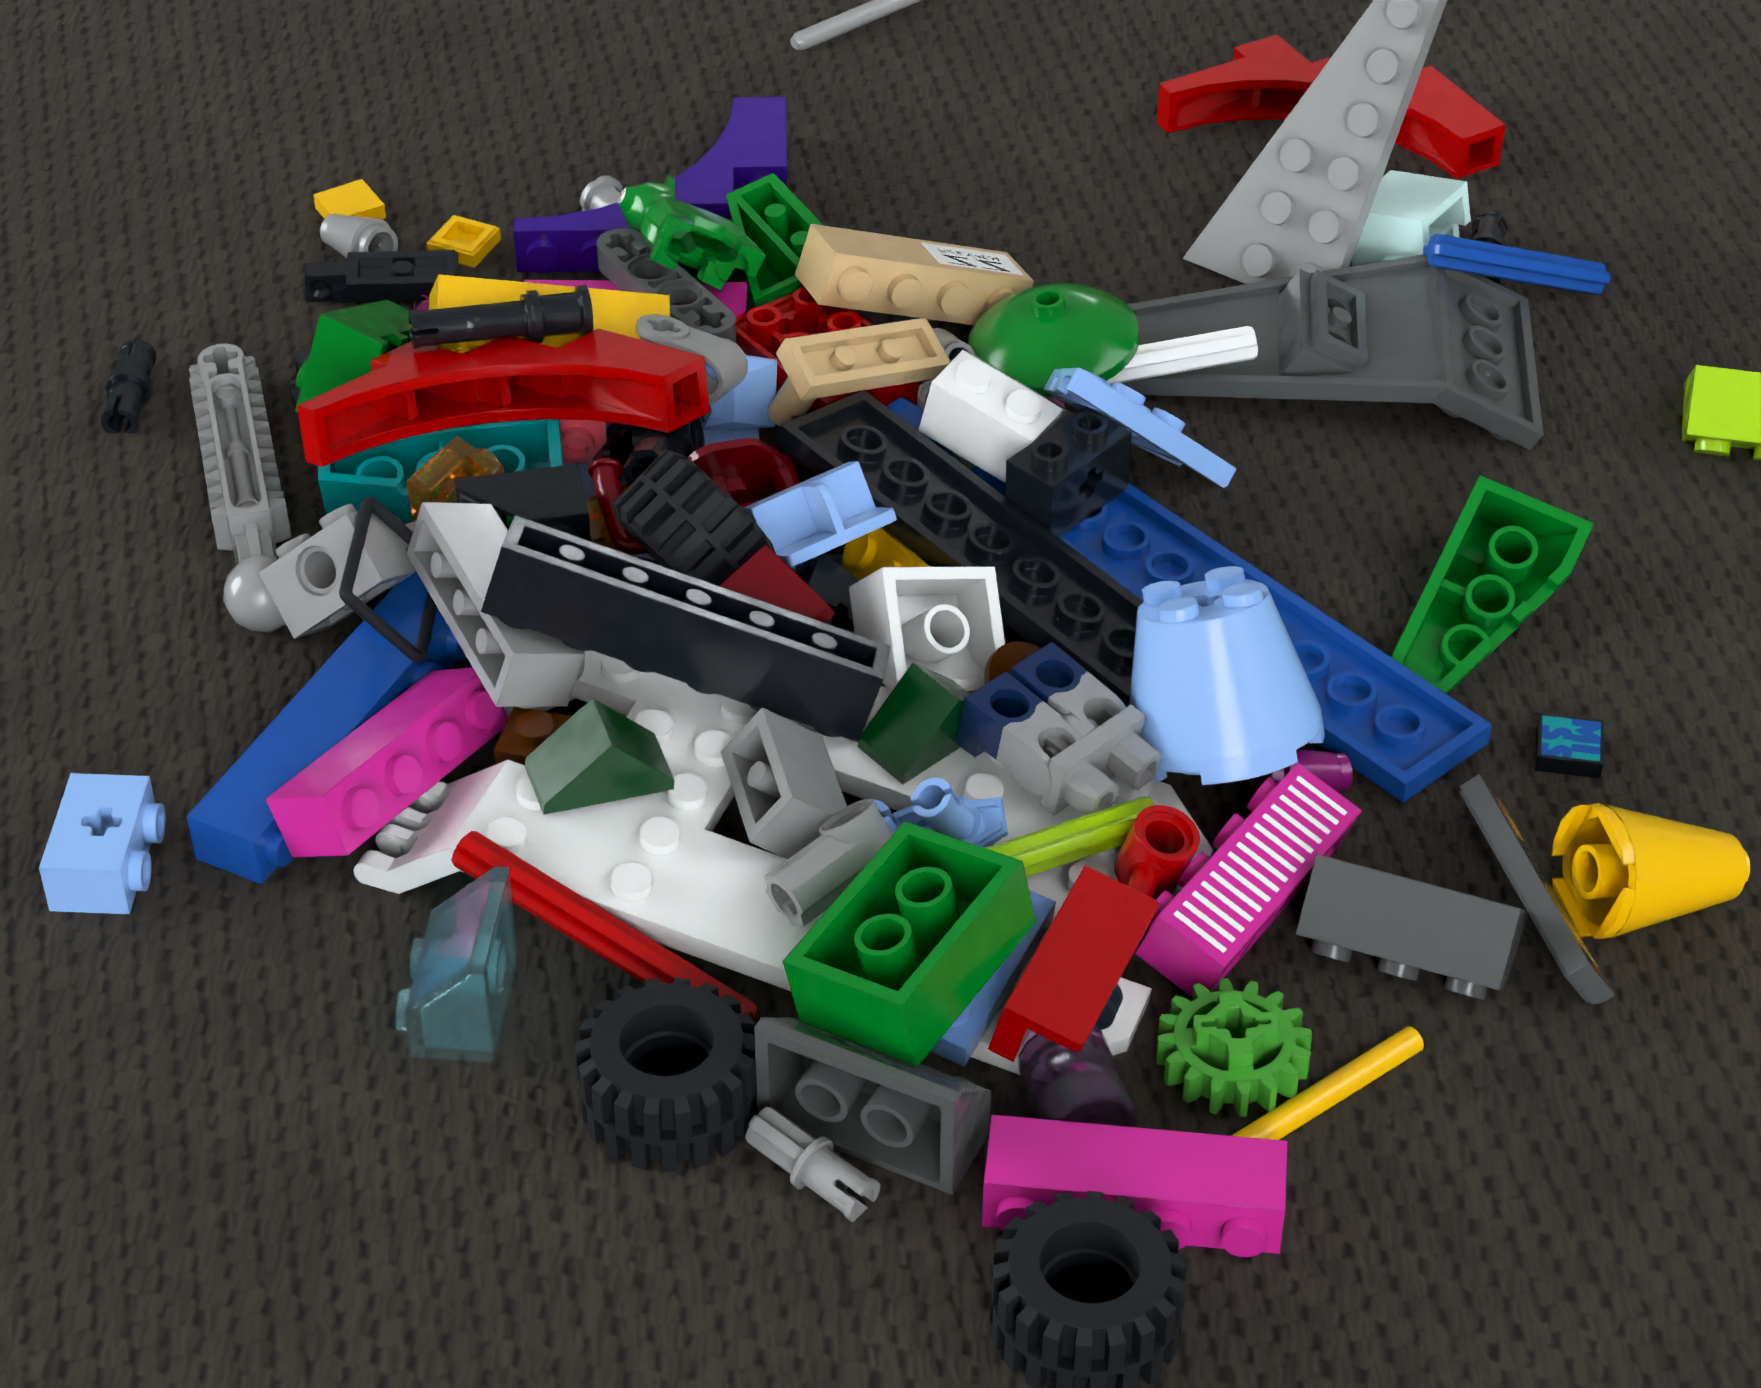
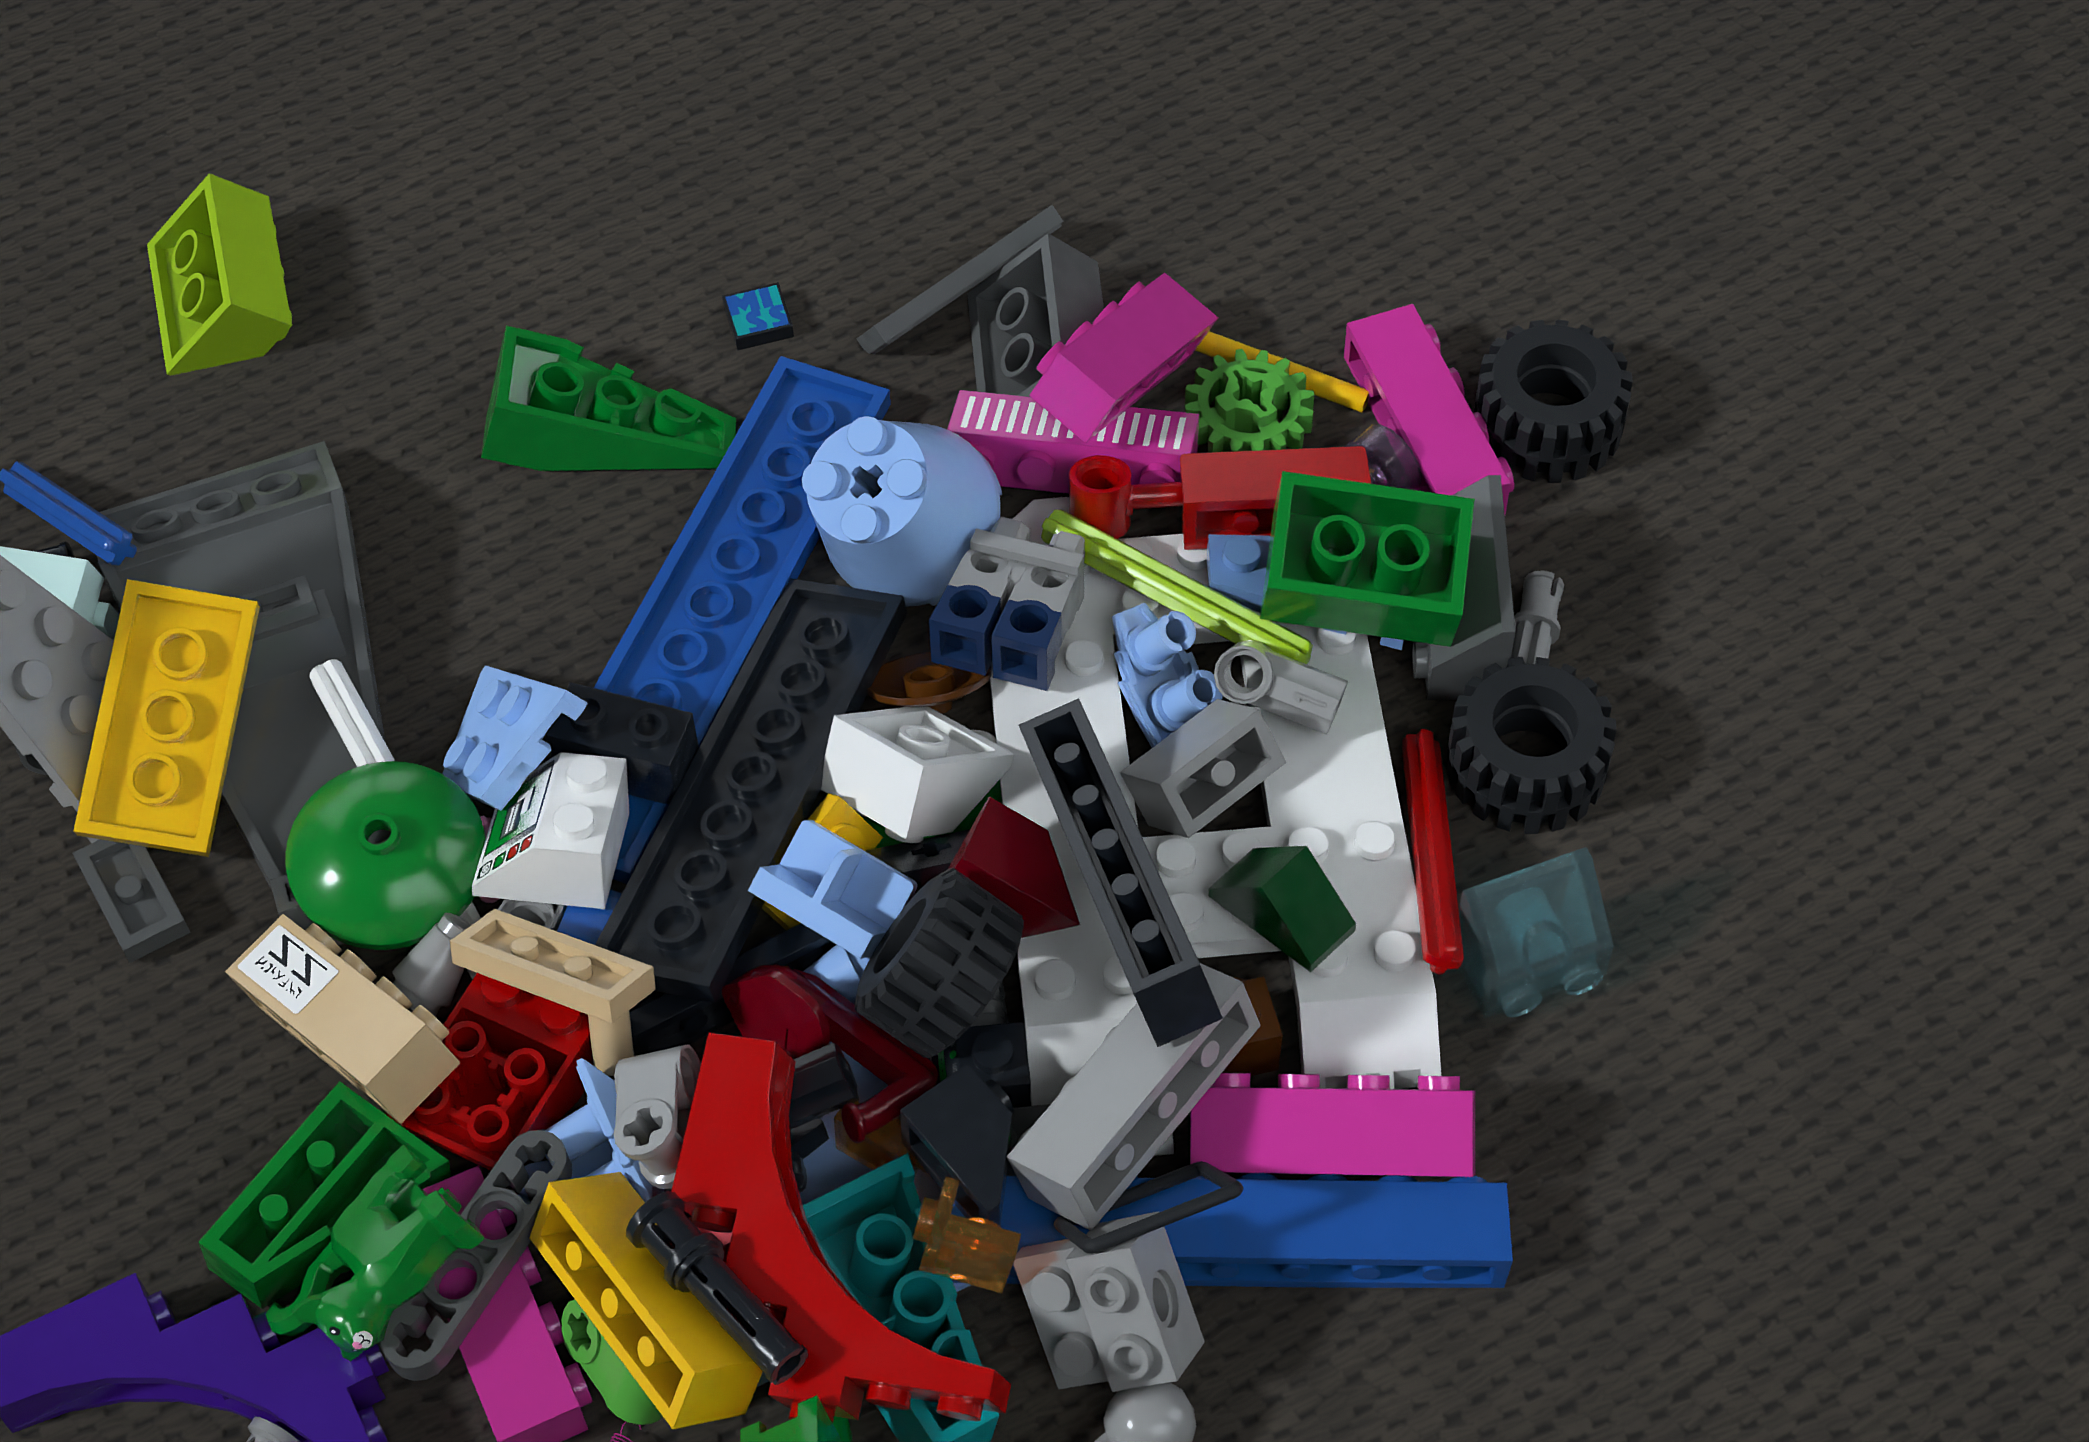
camera: 115 degrees left, 15 degrees up
light blue brick [39,773,166,914] -> none
dark green slope [857,663,970,784] -> none
yellow cone [1552,803,1750,940] -> none
none -> dark grey plate [72,839,191,963]
none -> yellow plate [73,579,260,857]
none -> dark pink brick [1029,272,1218,443]

